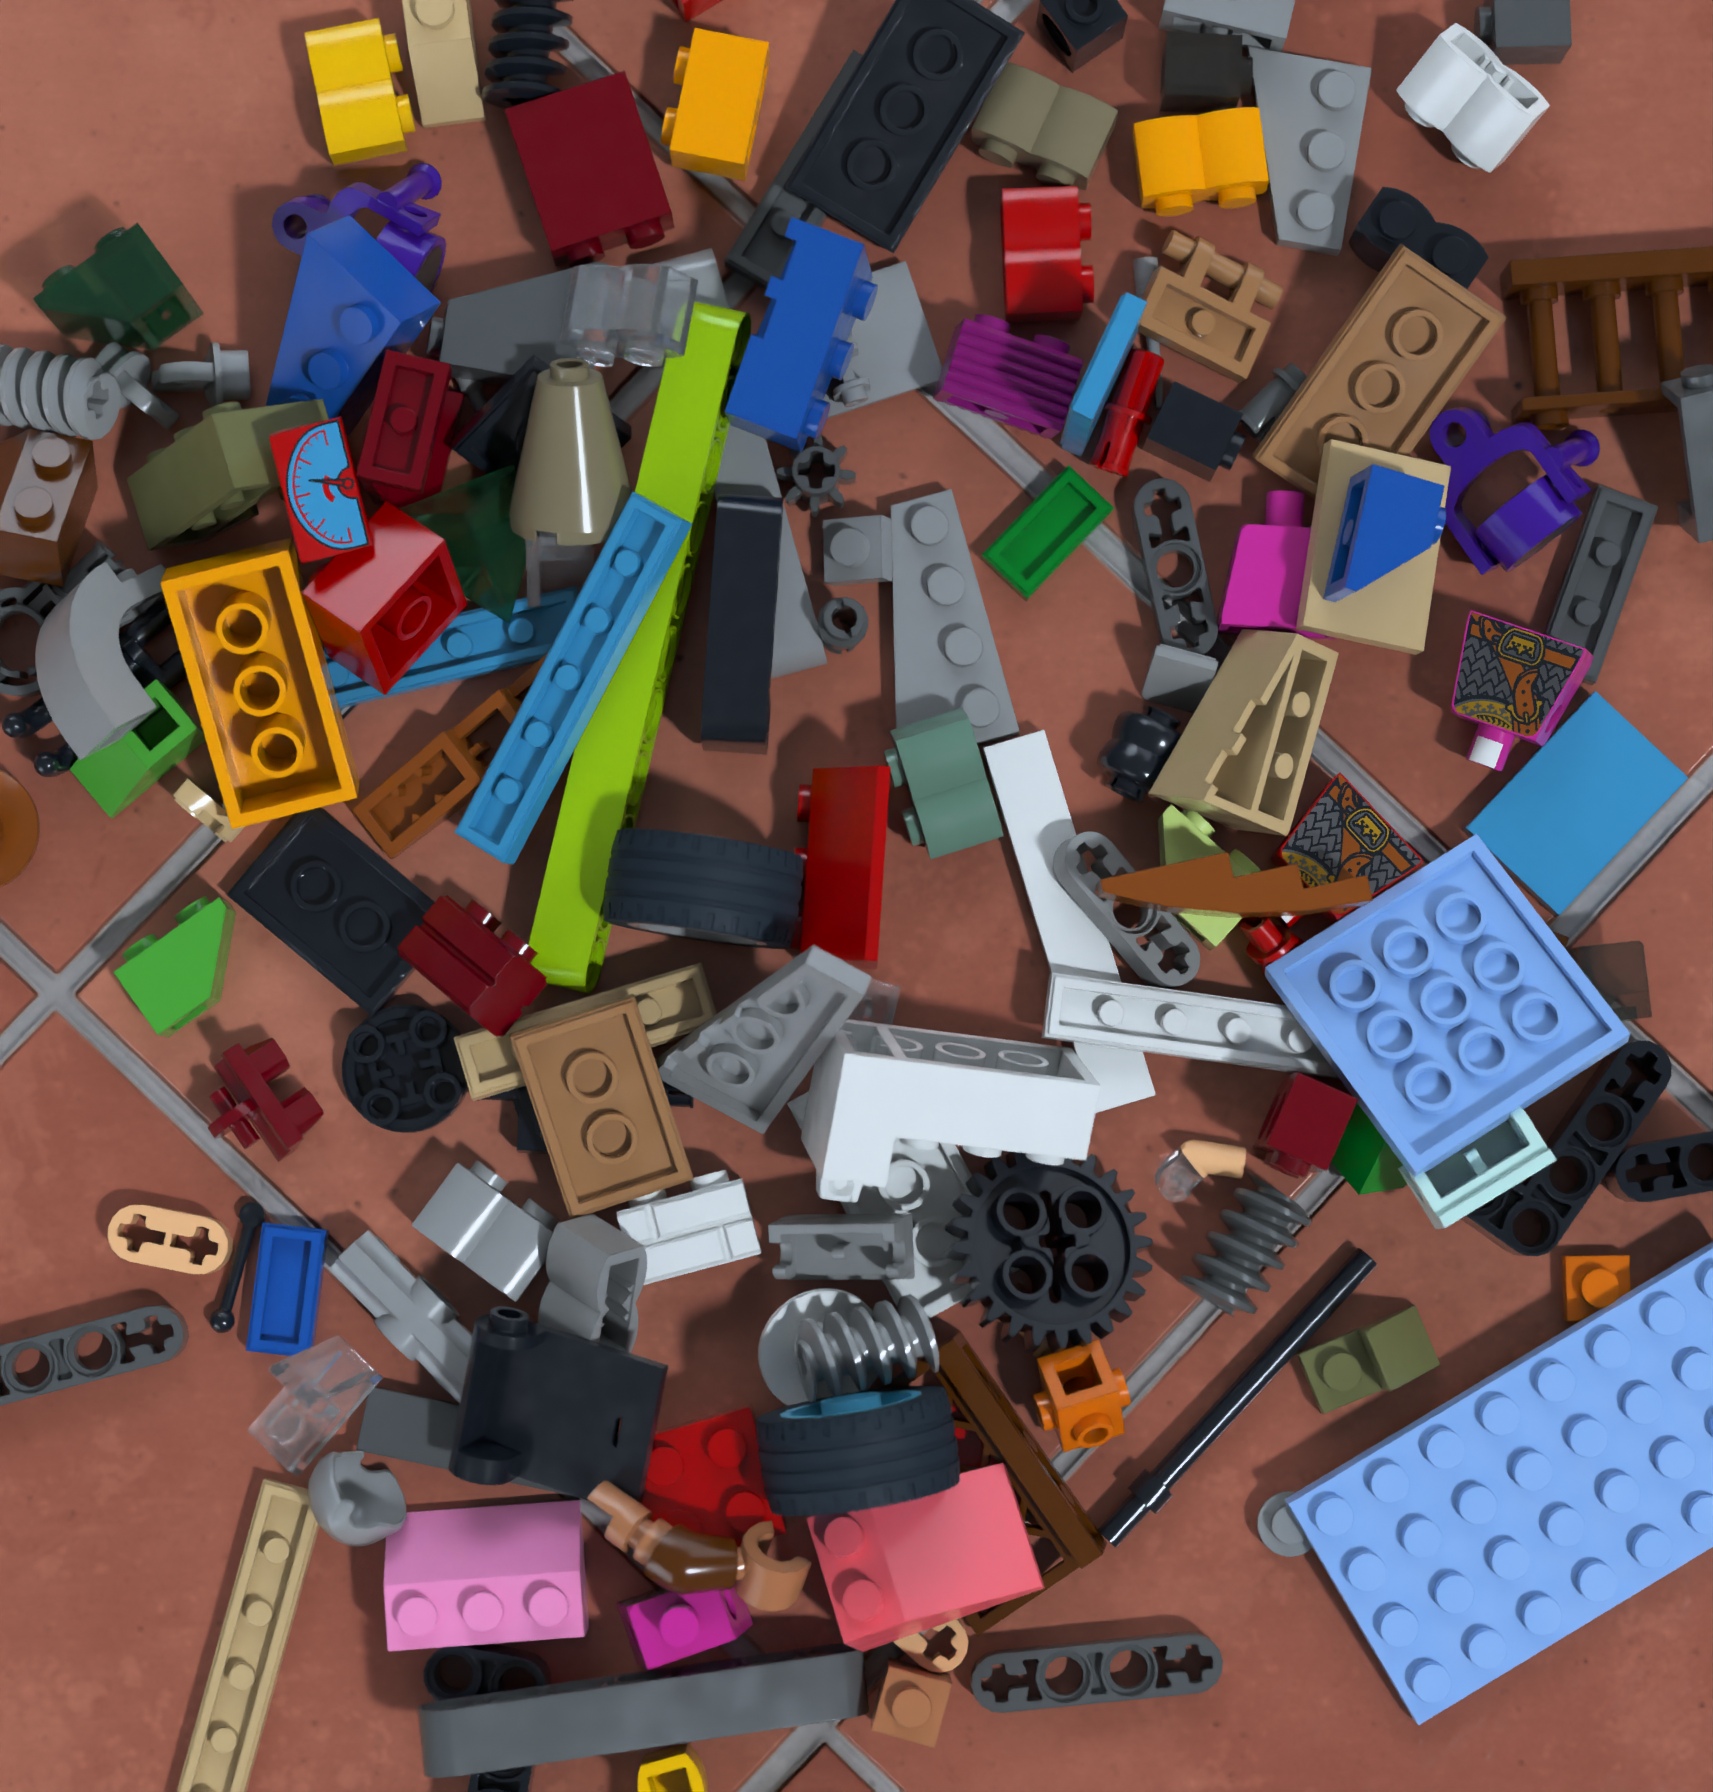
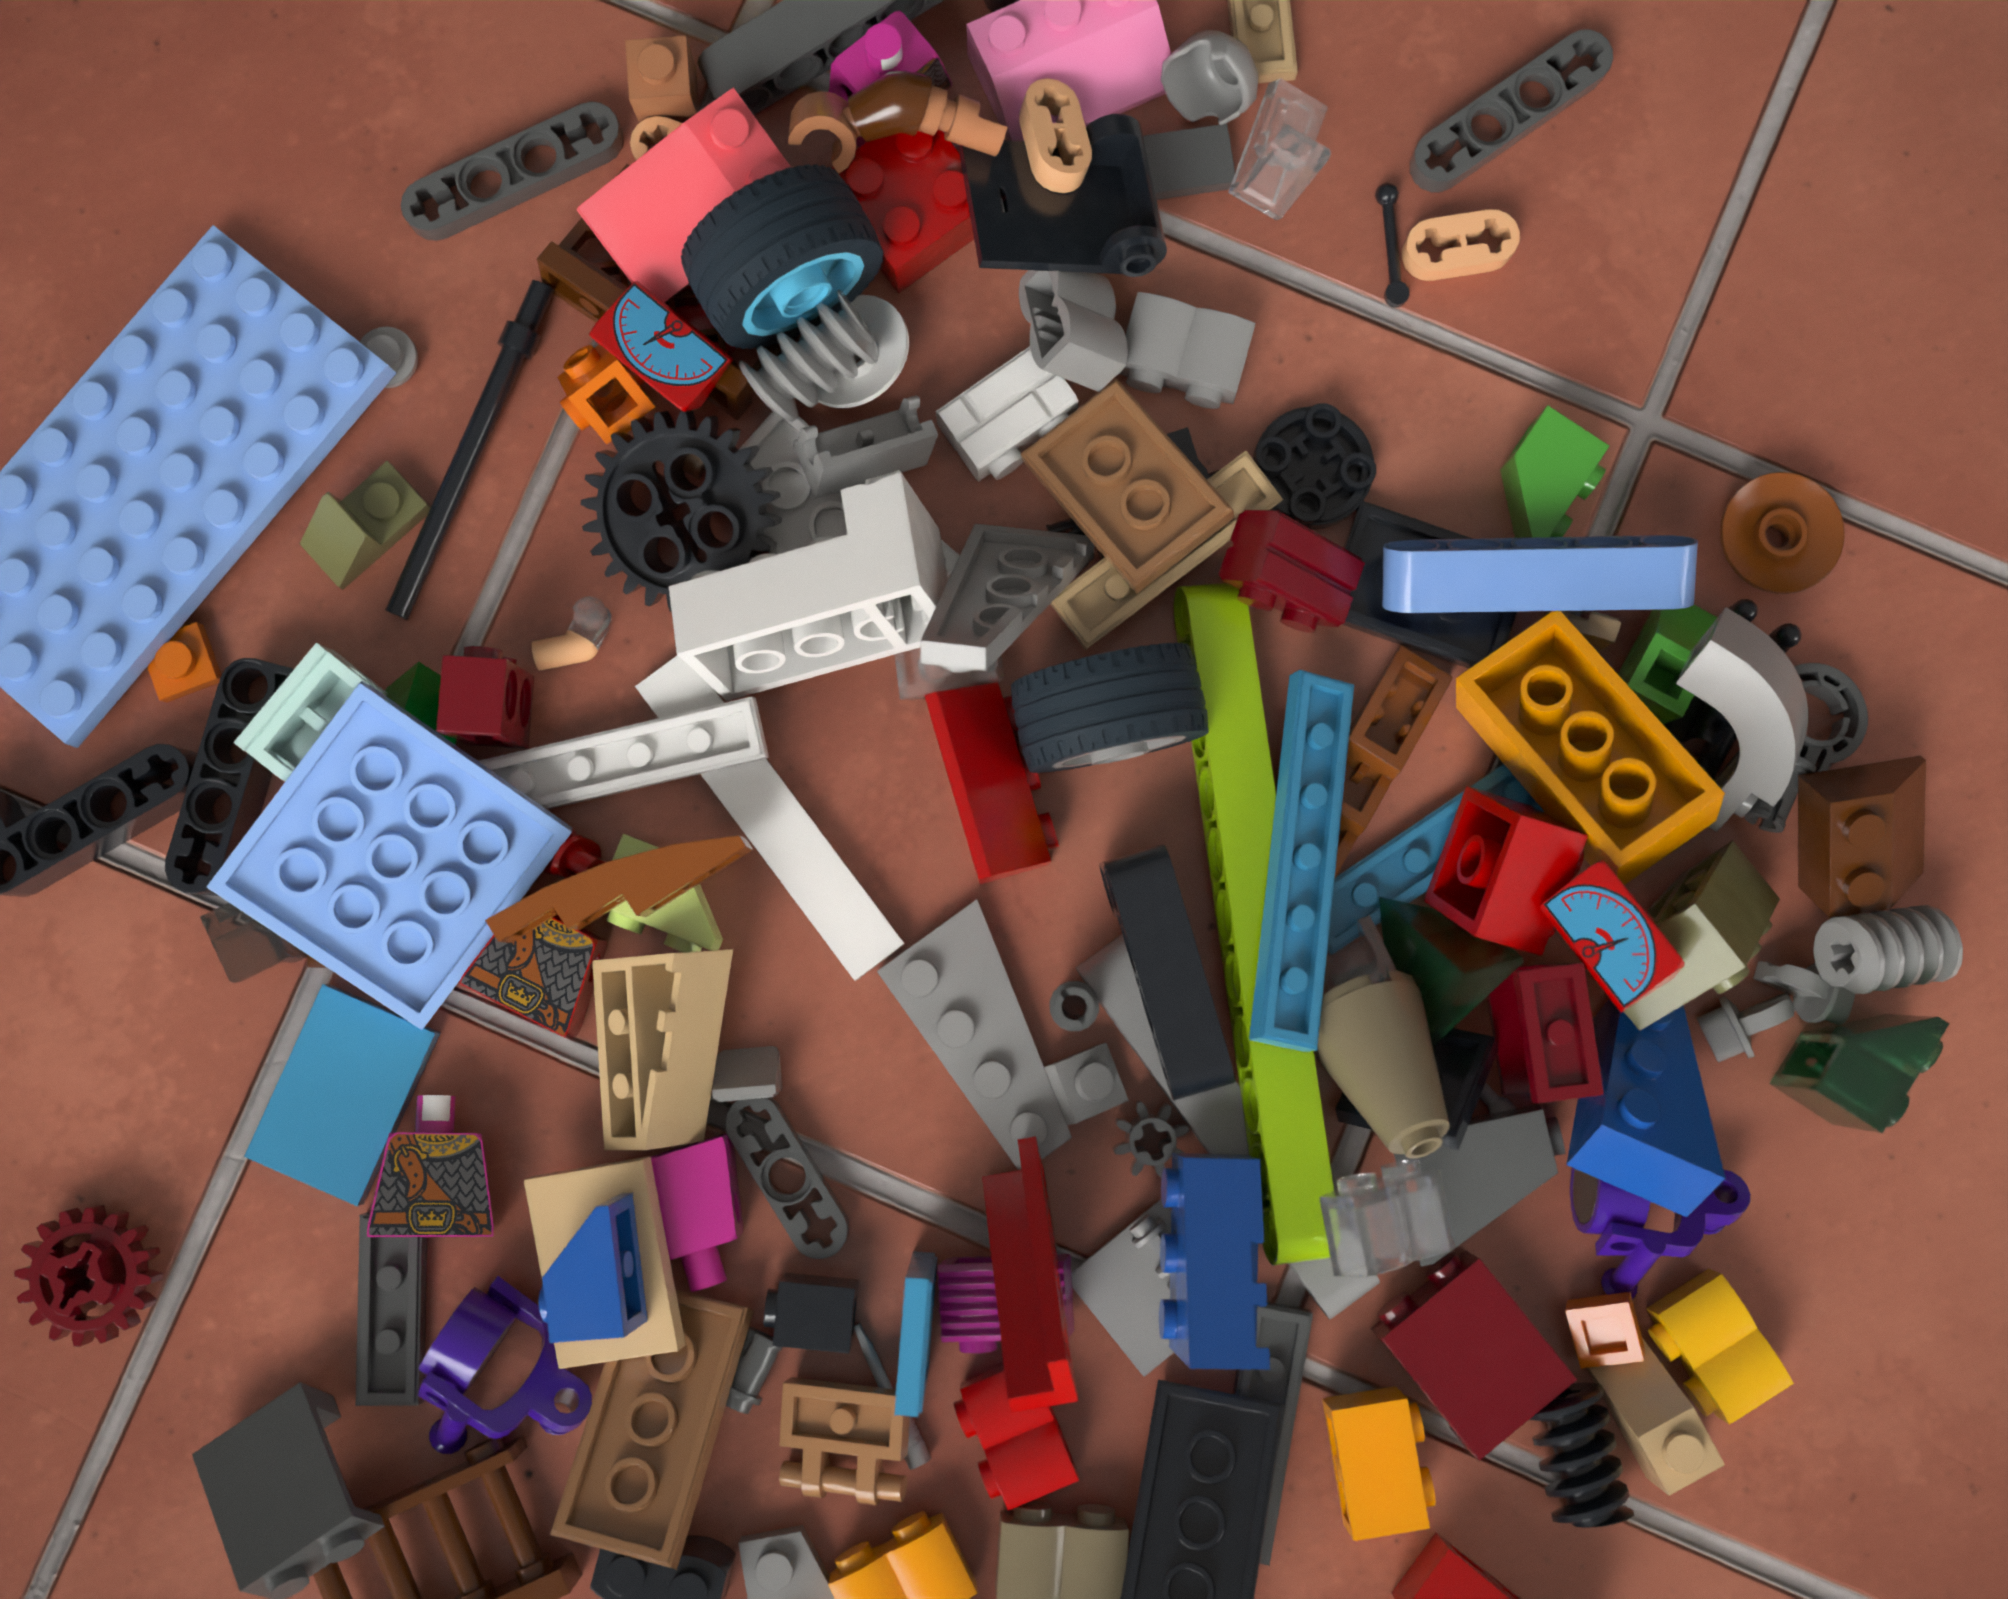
camera: 160 degrees right, 0 degrees up
dark red hips [208,1038,324,1162] -> none
blue tile [246,1222,329,1358] -> none
light grey piece [328,1230,473,1403] -> none
sand green brick [883,708,1004,859] -> none
green tile [981,465,1114,601] -> none
light grey beam [1053,831,1200,989] -> none
red axle [1089,349,1164,477] -> none
black piece [1097,705,1181,803] -> none
dark grey piece [1178,1173,1312,1317] -> none
none -> slope [589,281,733,412]
none -> red fence [982,1136,1078,1413]
none -> light nougat beam [1019,78,1092,193]
none -> medium blue beam [1382,535,1698,613]
none -> plate [1565,1292,1645,1369]

